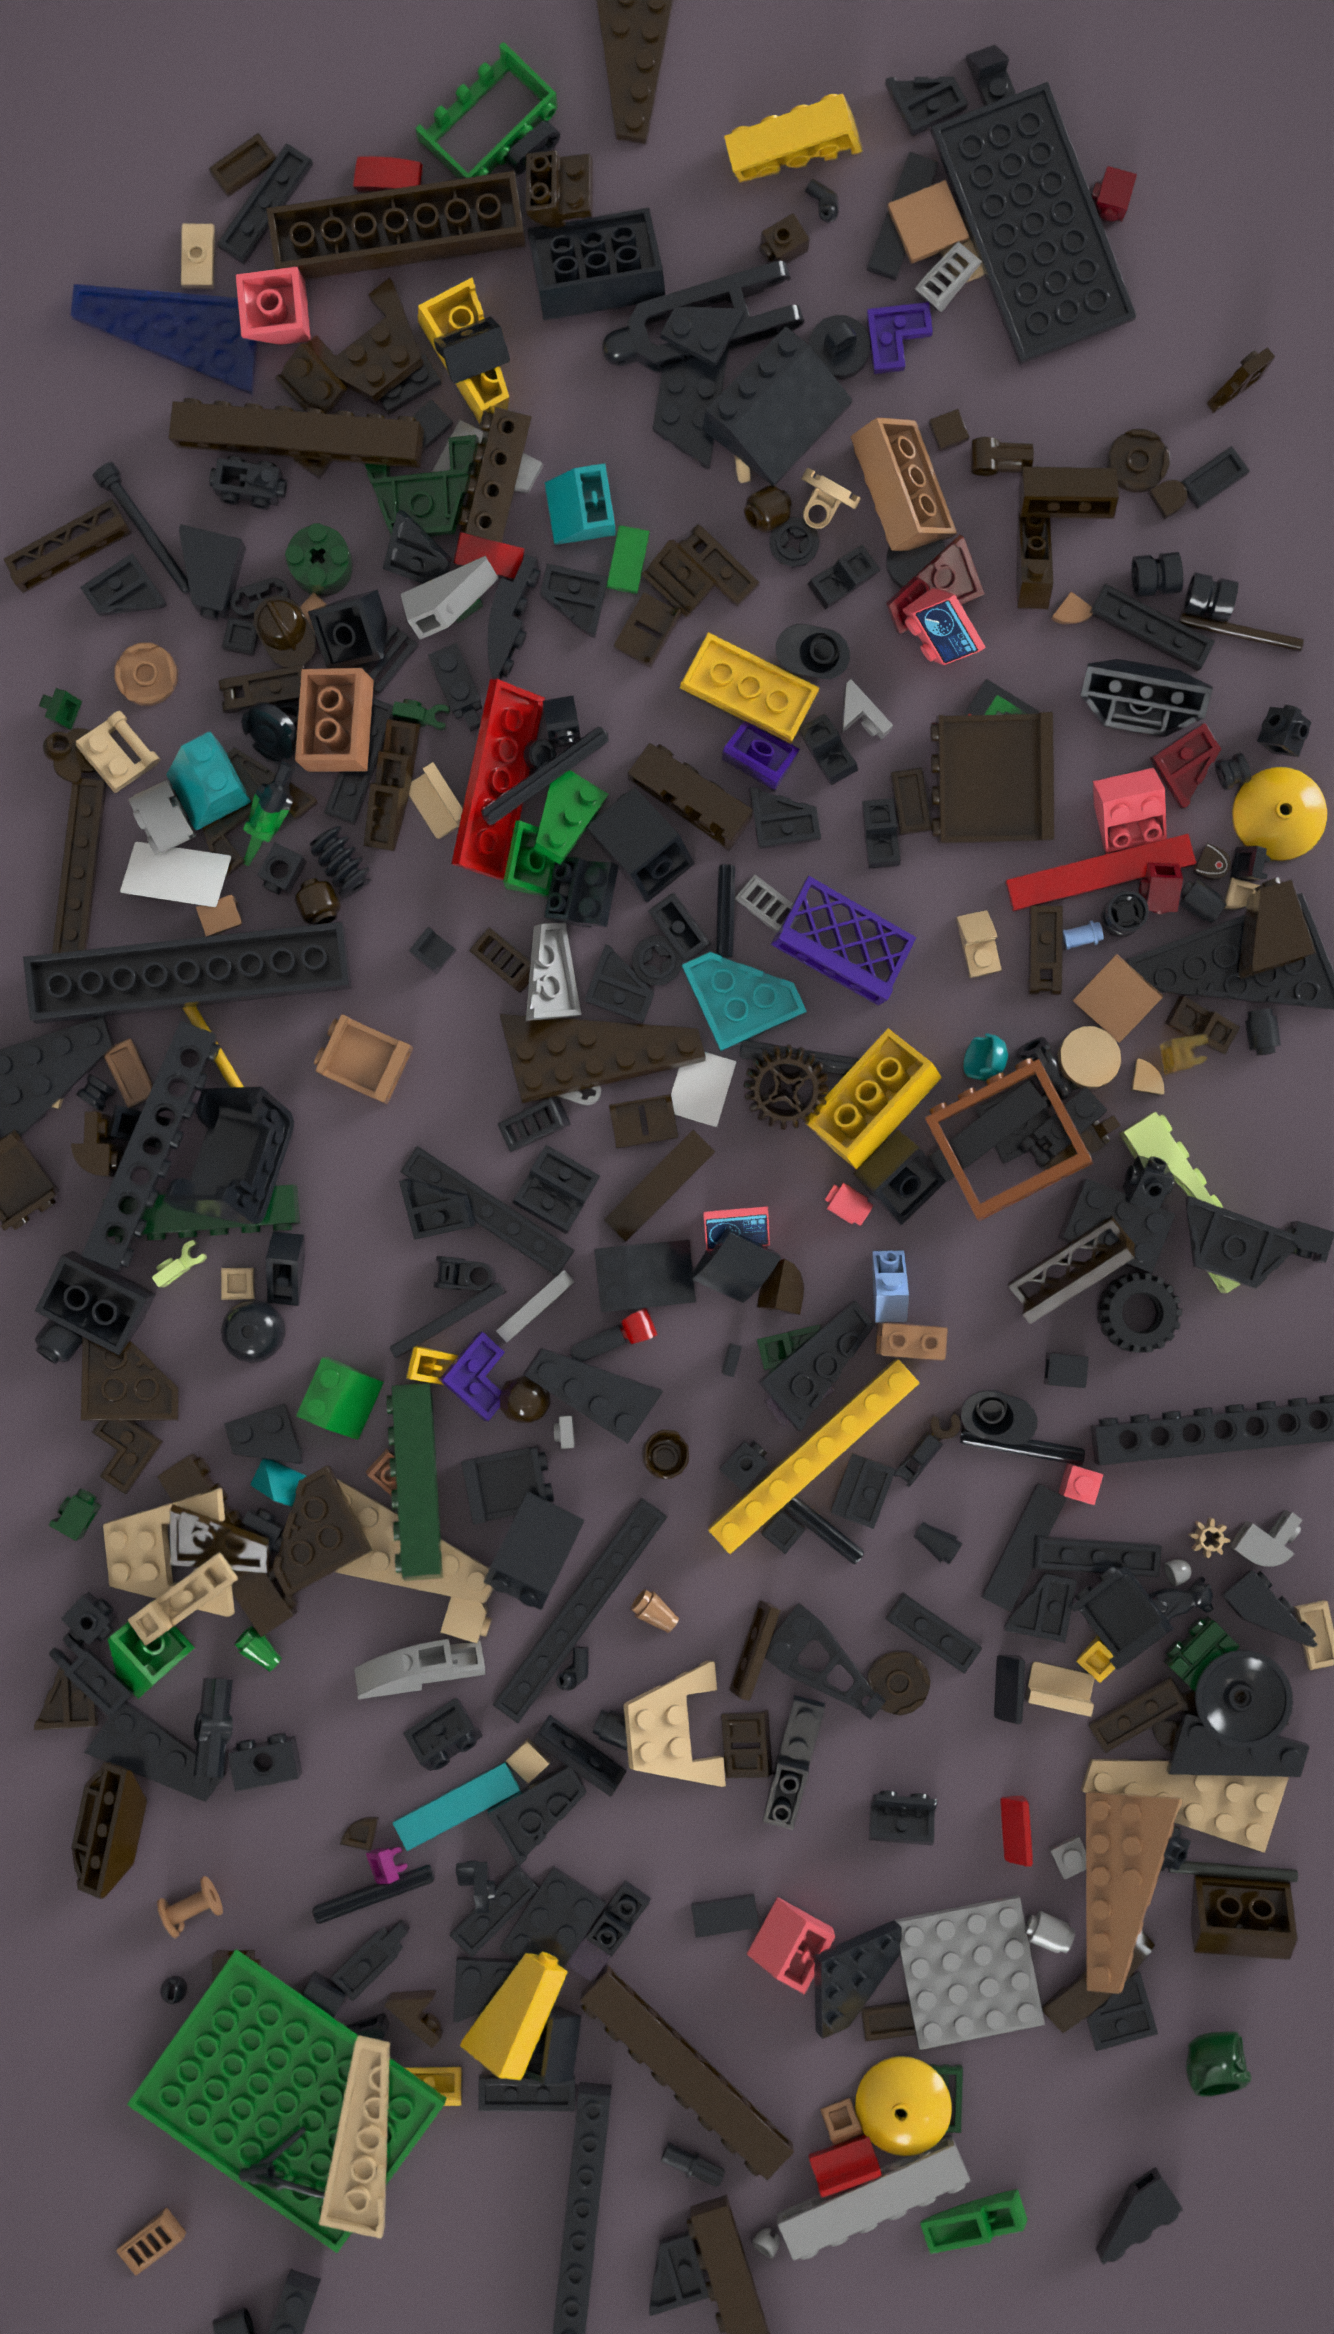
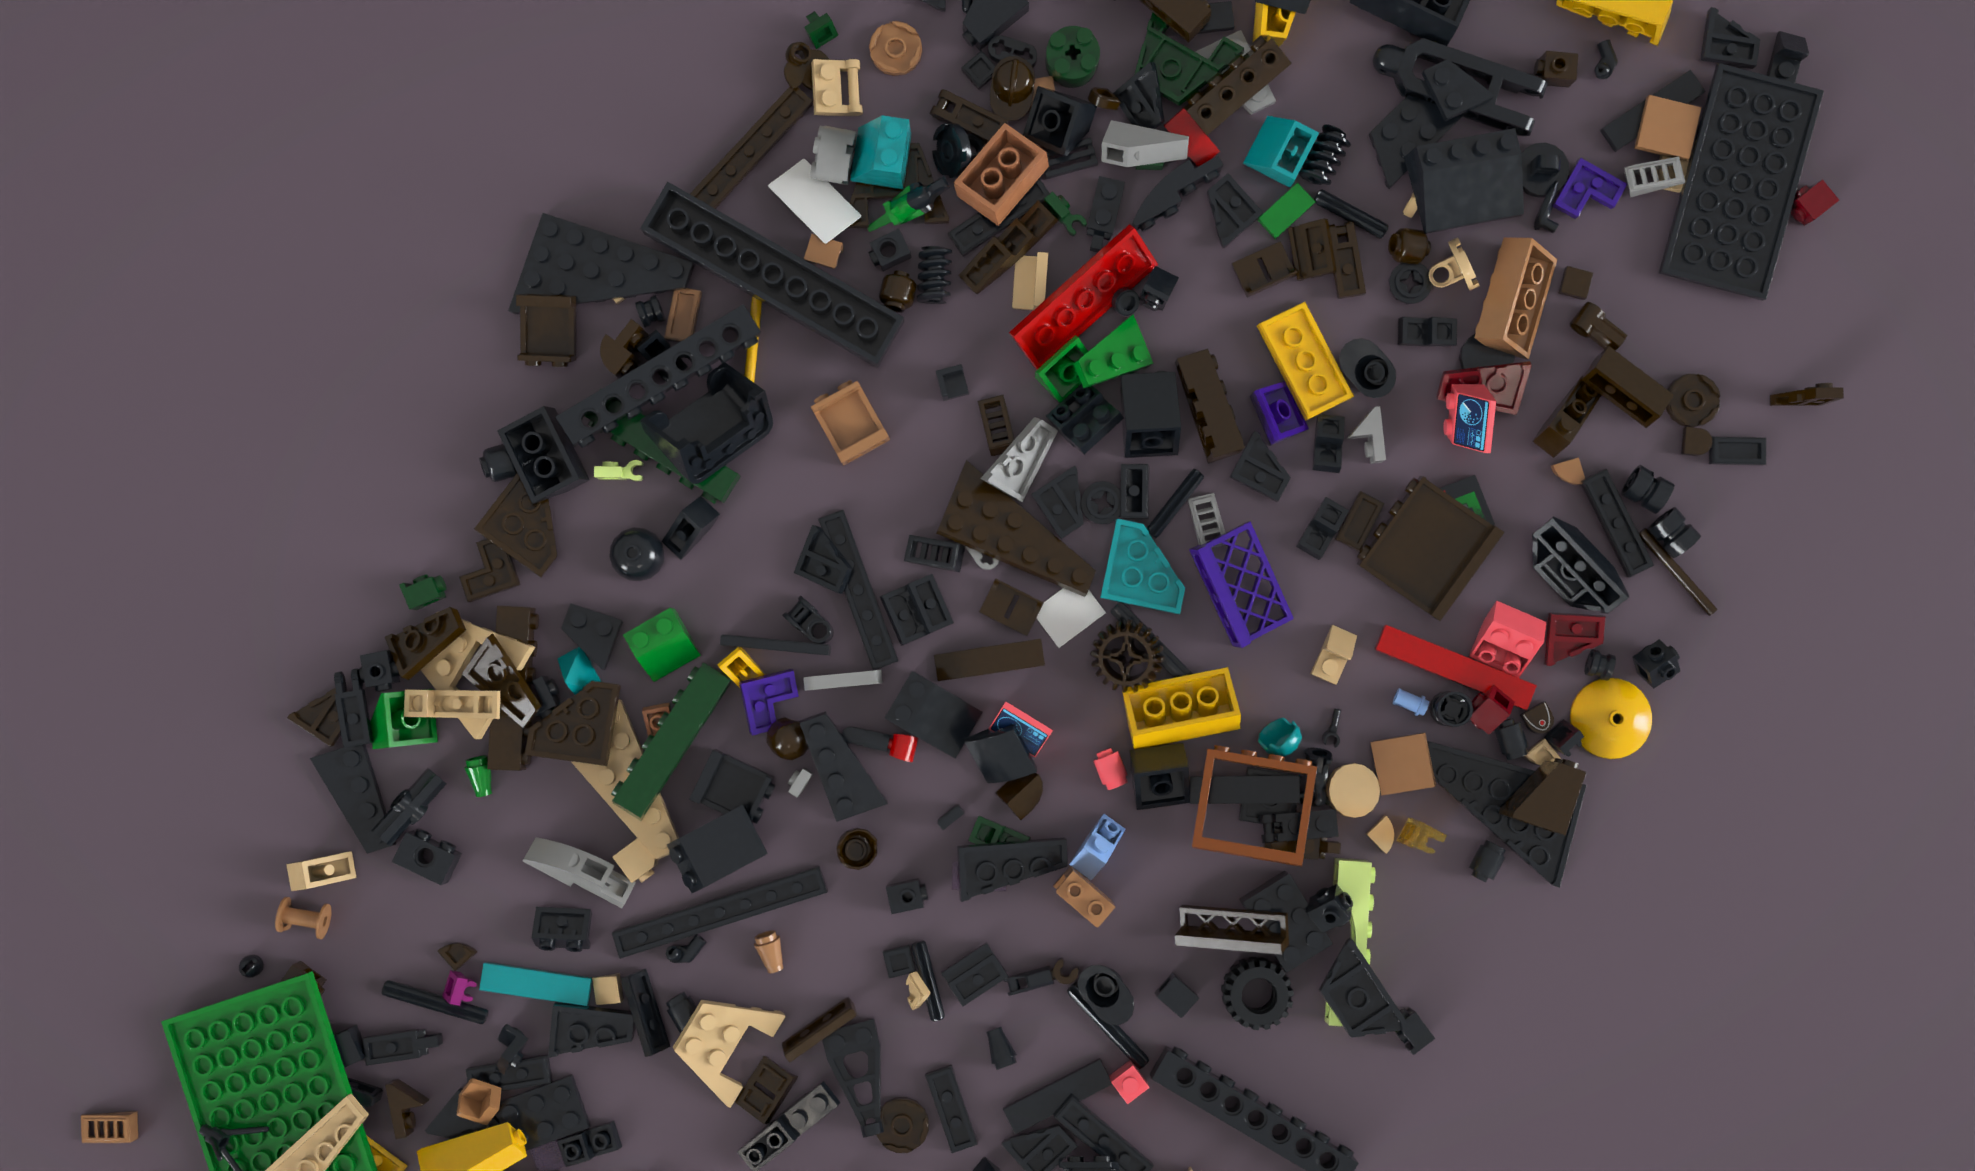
camera: 35 degrees right, 0 degrees up
dark brown wedge [71,1762,147,1899] -> none
tan tile [221,1268,255,1300] -> none
black axle [481,726,609,825] -> none
yellow brick [708,1358,920,1554] -> none
dark brown plate [1028,906,1063,995] -> none
dark brown slope [1165,996,1240,1054] -> none
none -> tan slope [286,851,357,891]
none -> dark brown wing [385,607,466,680]
none -> medium nougat panel [457,1078,502,1125]
none -> tan tile [906,971,931,1010]
none -> dark brown tile [1088,87,1120,110]
none -> black piece [1299,124,1351,185]
none -> black axle [1314,189,1389,238]
none -> black hand [1322,709,1341,748]
none -> black bar [1534,181,1559,233]

